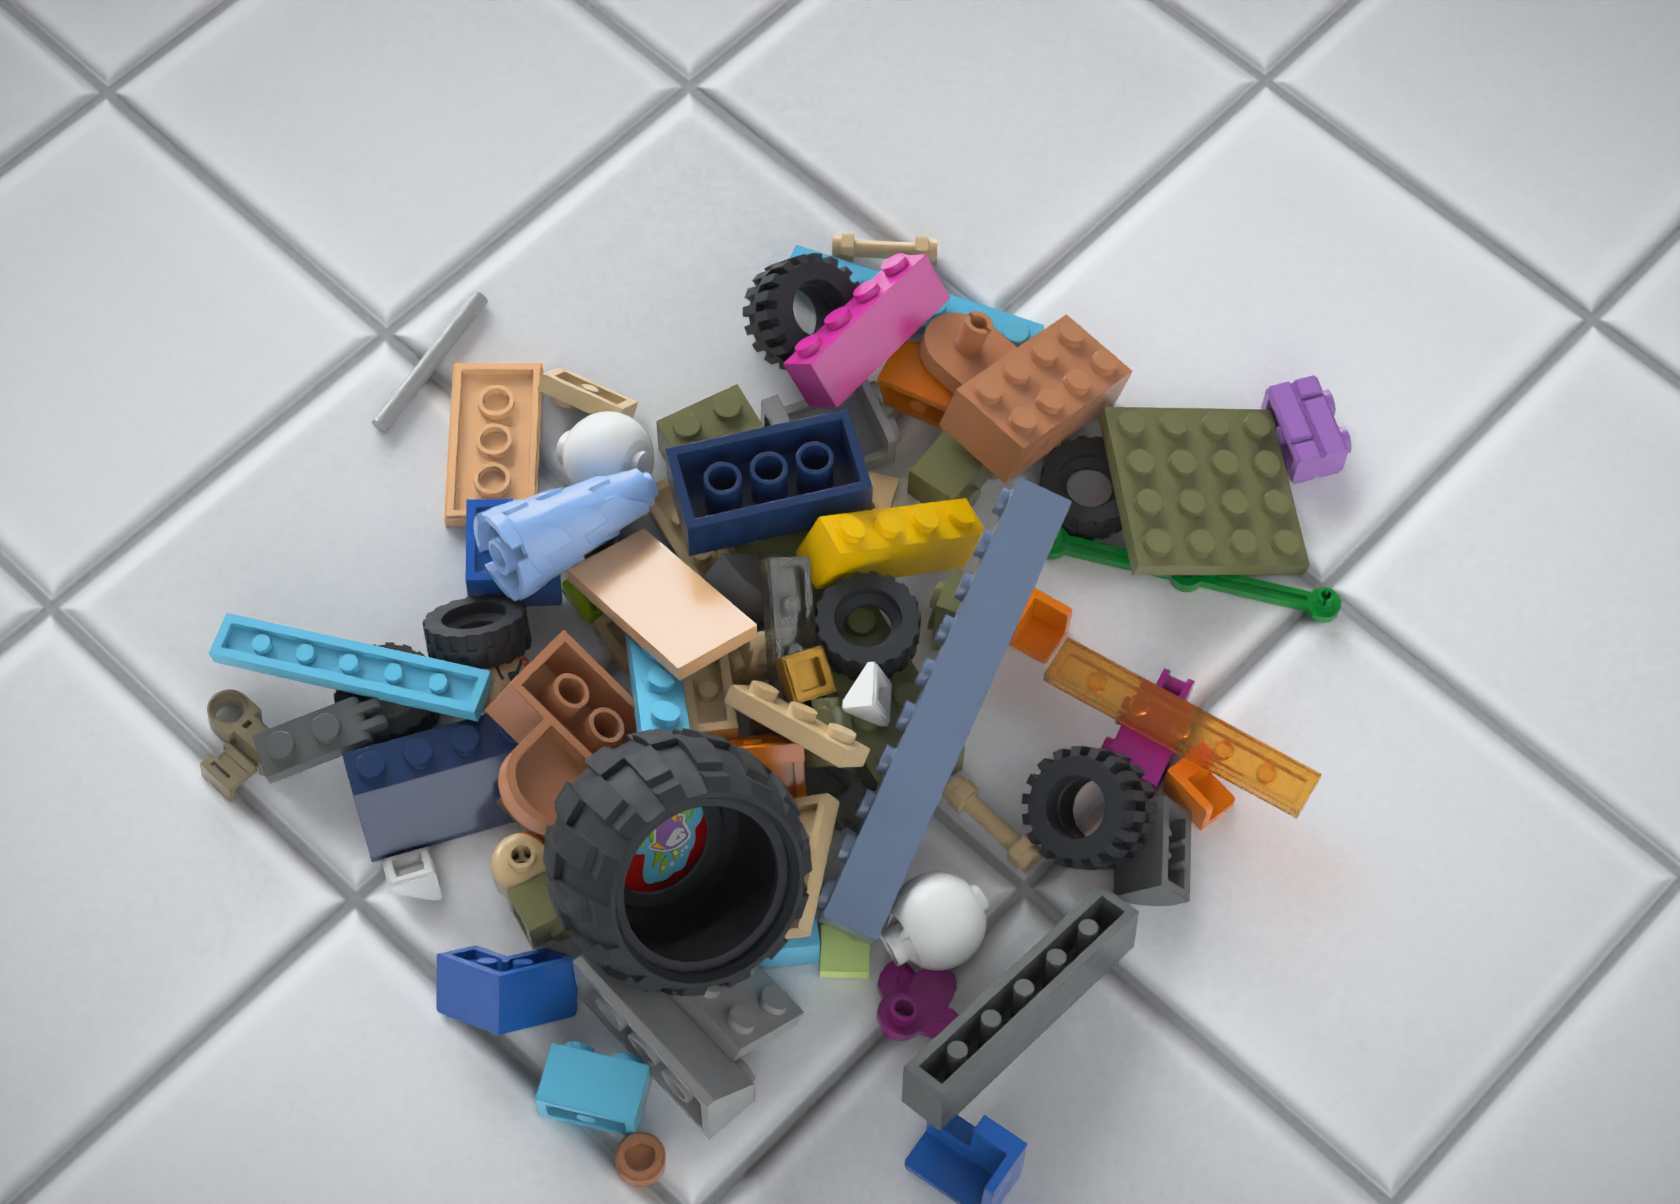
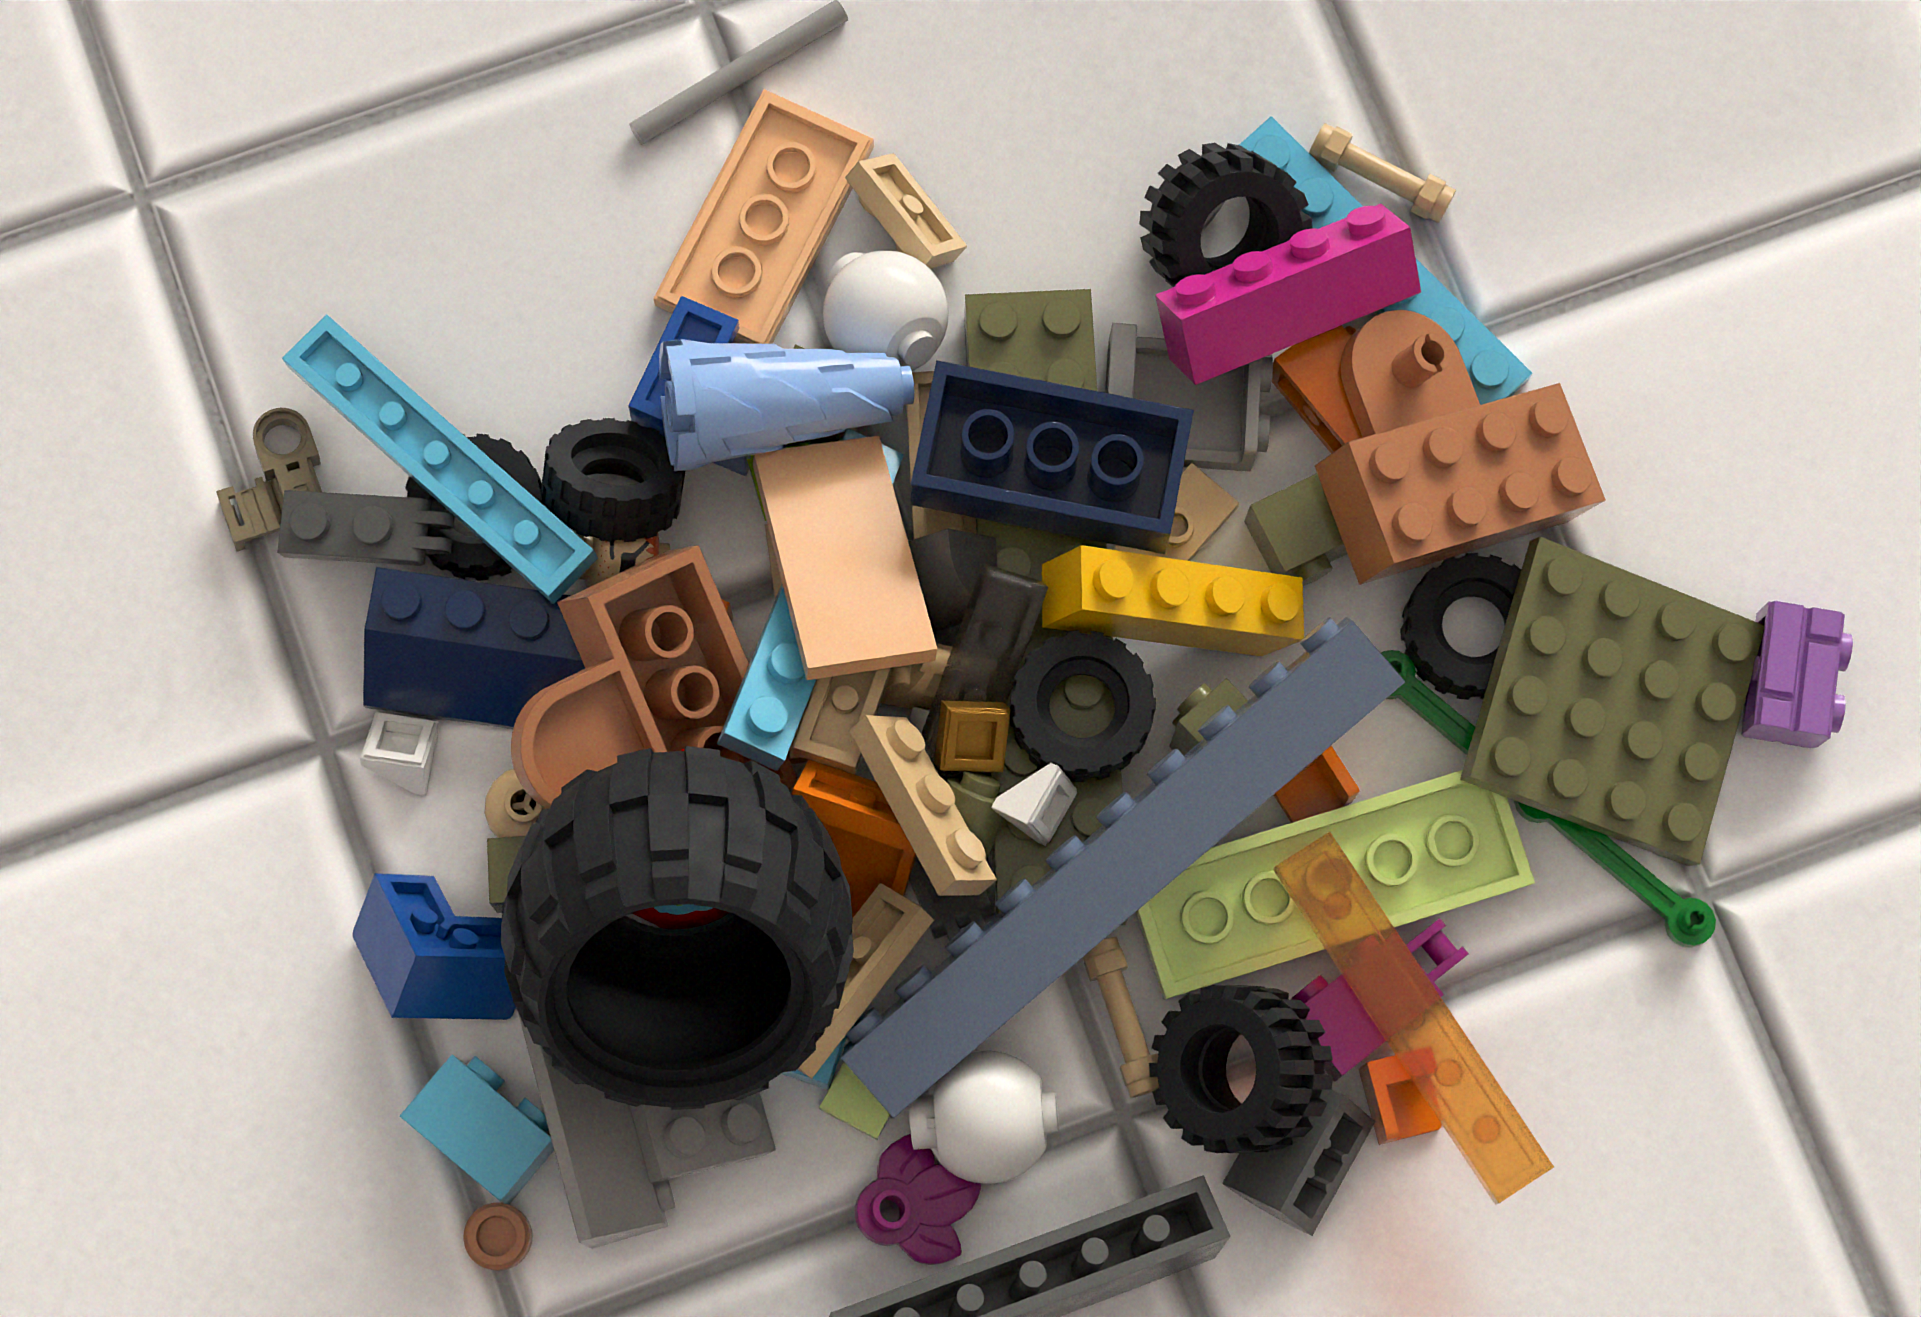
camera: 25 degrees right, 15 degrees up
none -> yellowish green plate [1136,770,1535,999]

